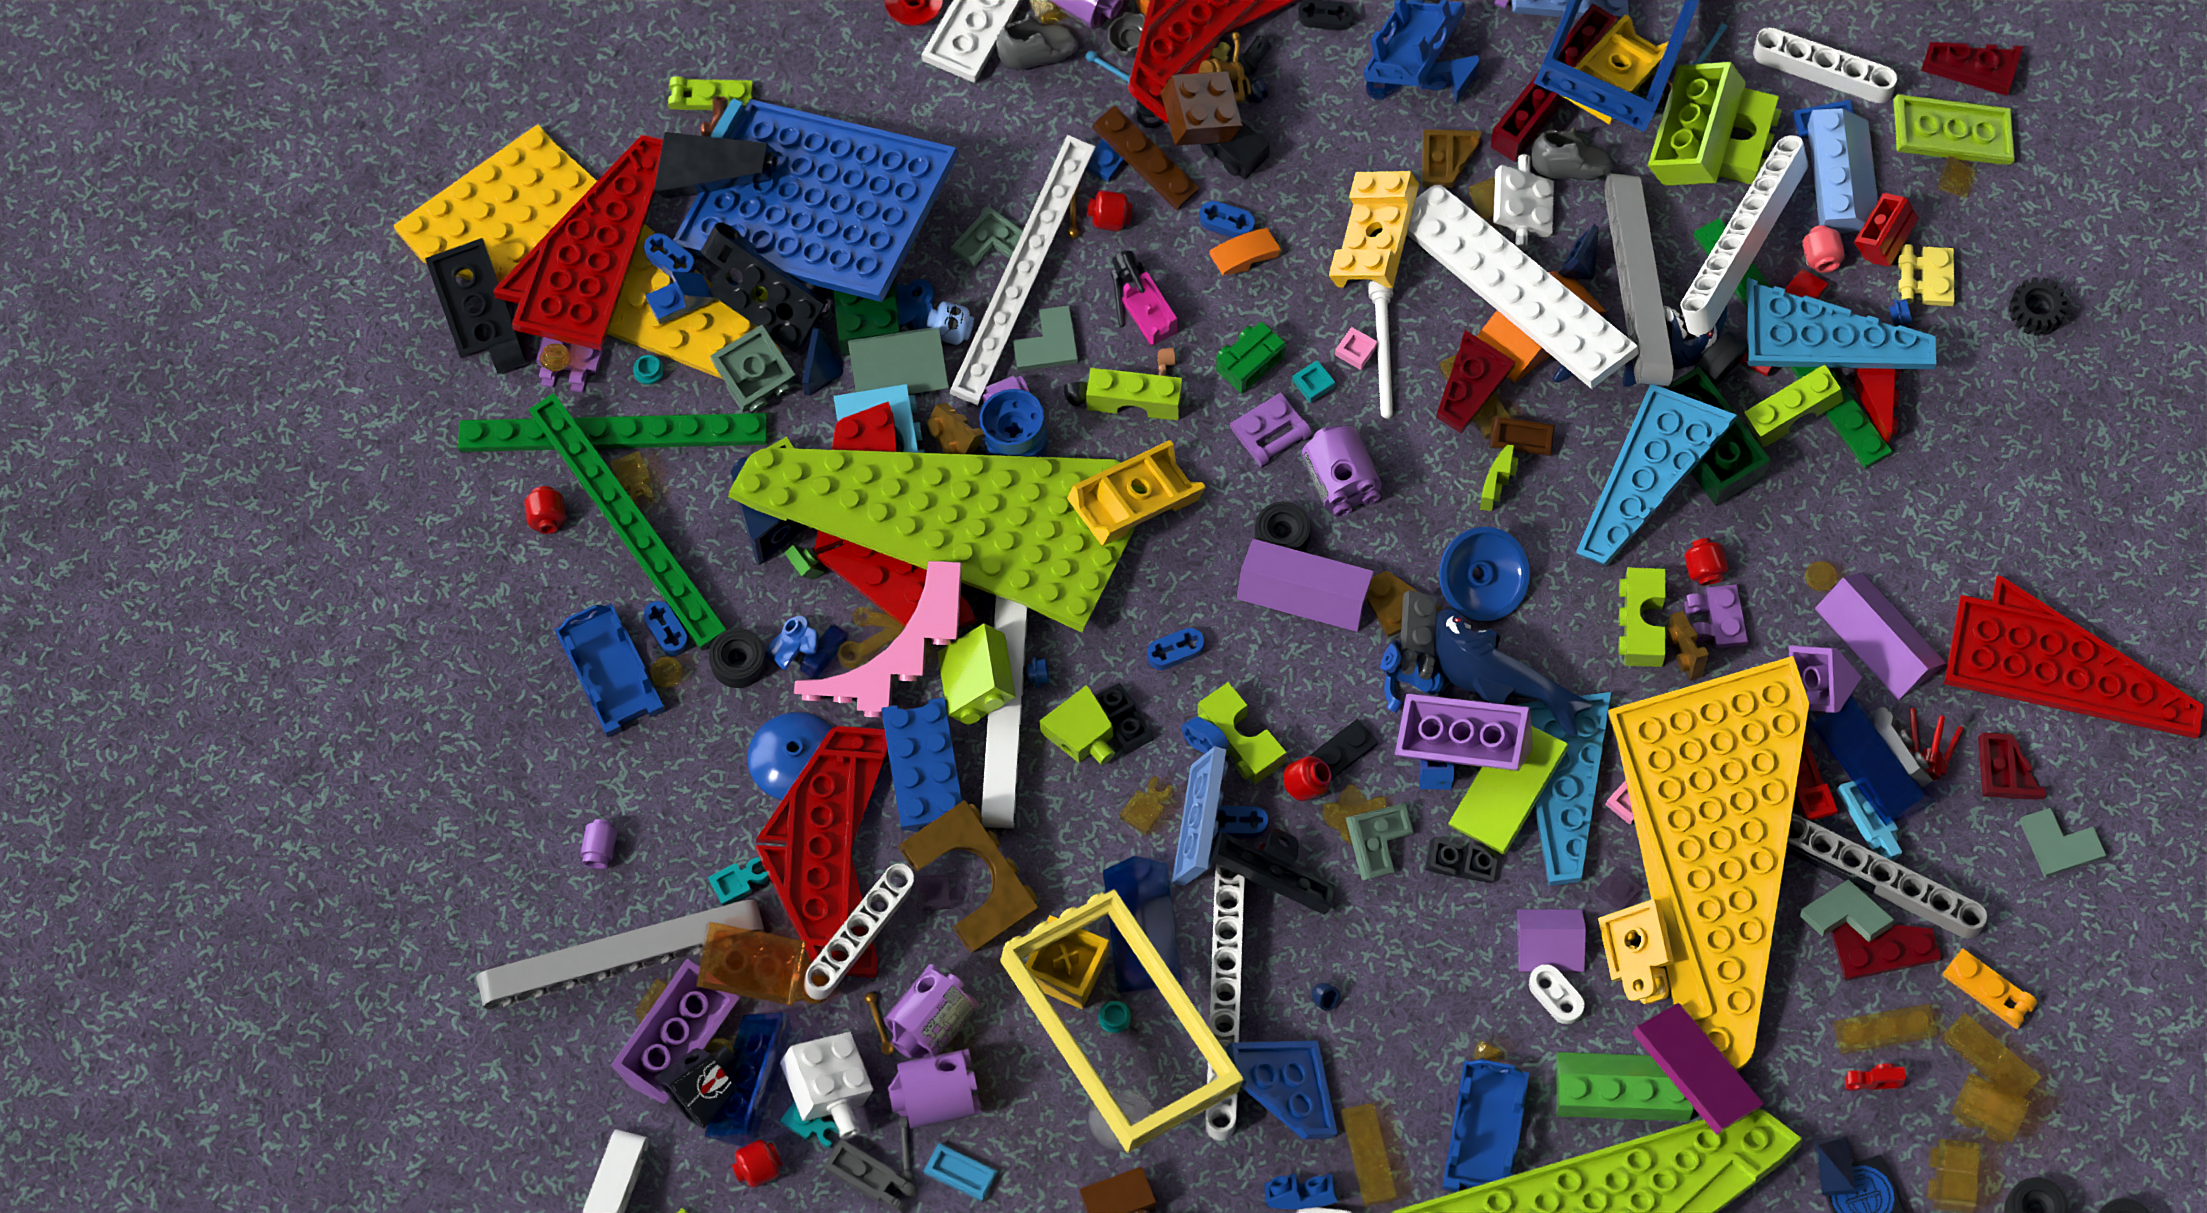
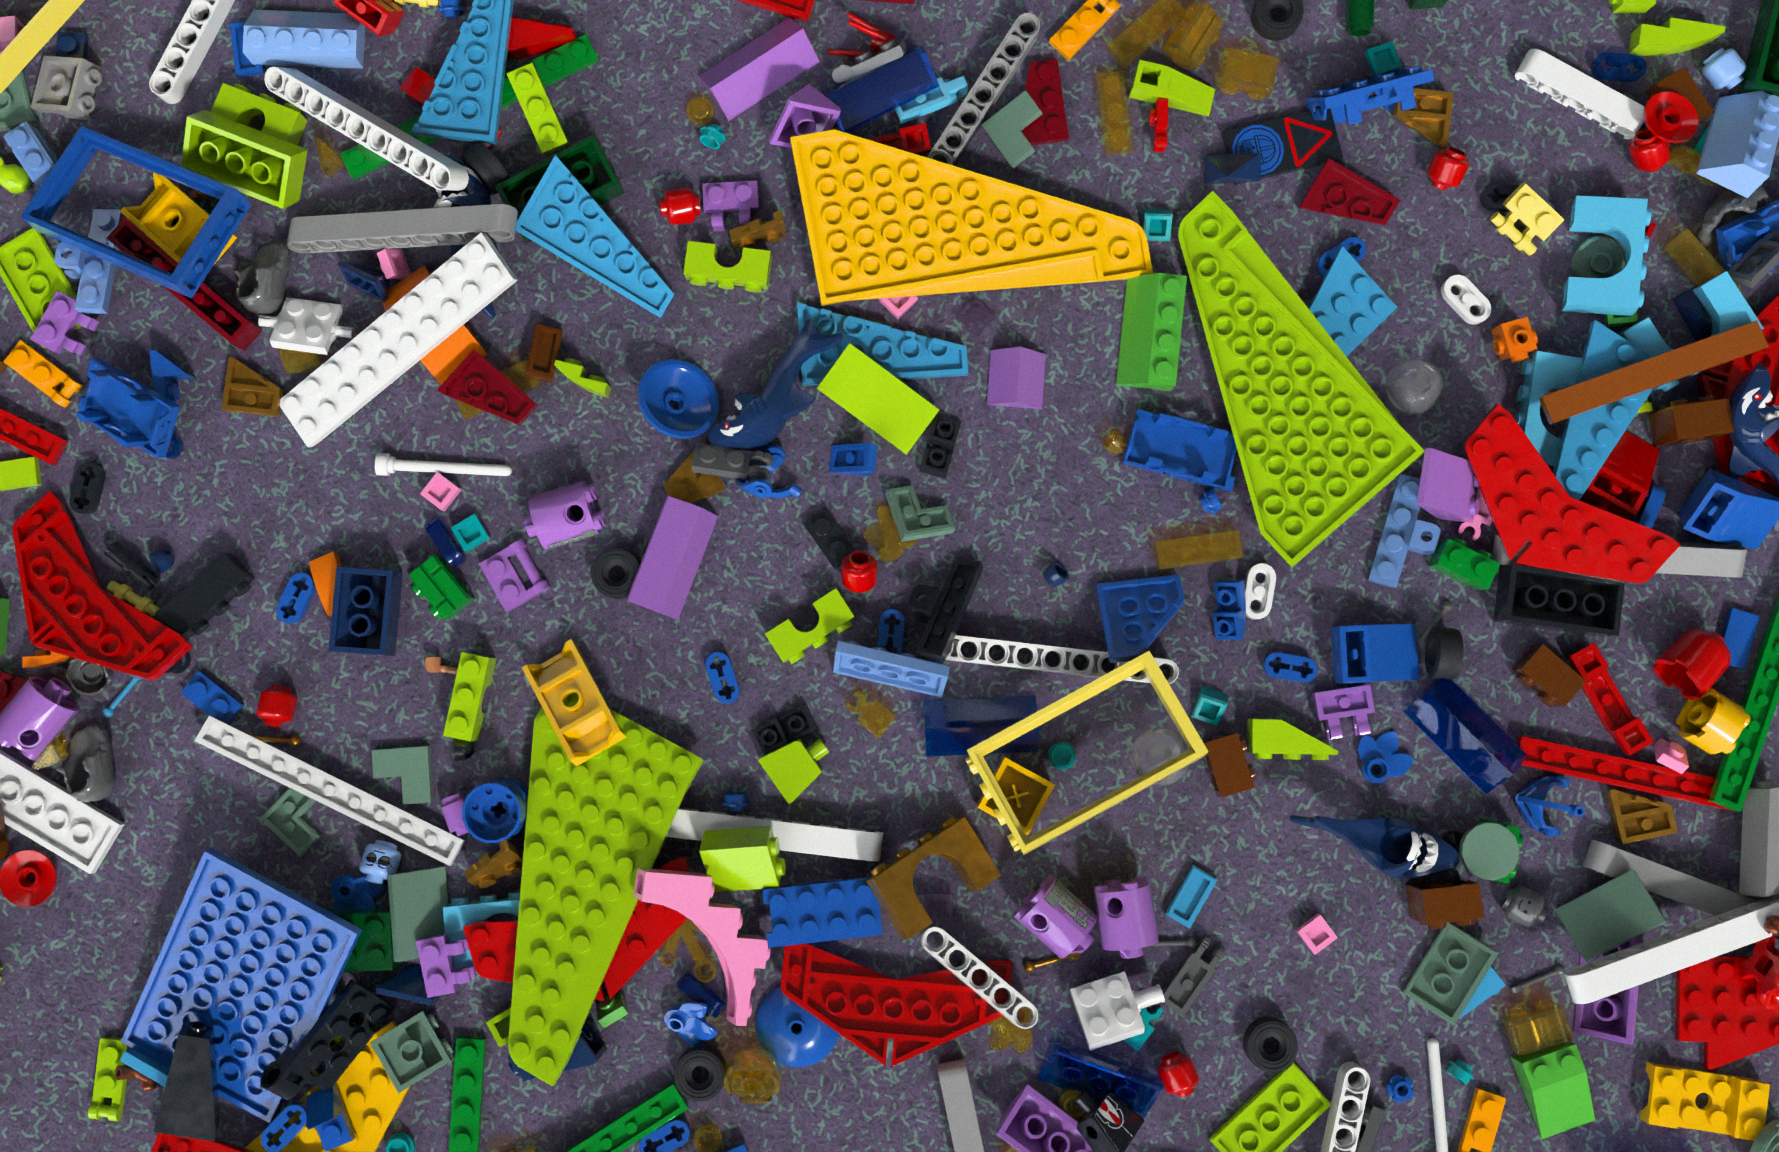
camera: 85 degrees left, 20 degrees up
clear orange slope [696,921,806,1006] -> none
teal plate [708,857,770,906] -> none
reddish brown plate [1092,105,1199,210] -> none
black plant [1110,251,1145,328] -> none
dark pink hinge [1122,272,1177,346] -> none
reddish brown brick [1161,71,1242,146] -> none
blue beam [1181,716,1229,754] -> none
pearl gold piece [1199,32,1251,104] -> none
yellow piece [1329,171,1419,288] -> none
medium lavender slope [1395,694,1533,771] -> none
white plate [1529,965,1584,1024] -> none
yellow plate [1598,899,1674,1004] -> none
magenta tile [1632,1002,1763,1135] -> none
dark azure hinge [1691,23,1728,64] -> none
coral head [1802,225,1845,273] -> none
none -> clear yellow slope [315,138,344,178]
none -> dark blue slope [328,566,403,656]
none -> bright pink plate [377,249,411,280]
none -> medium lavender plate [416,934,476,998]
none -> clear blue beam [424,517,466,568]
none -> teal plate [699,124,726,149]
none -> clear yellow cylinder [724,1047,782,1104]
none -> lime slope [1129,60,1216,117]
none -> teal slope [1143,209,1173,241]
none -> teal slope [1191,686,1228,726]
none -> blue plate [1199,488,1223,515]

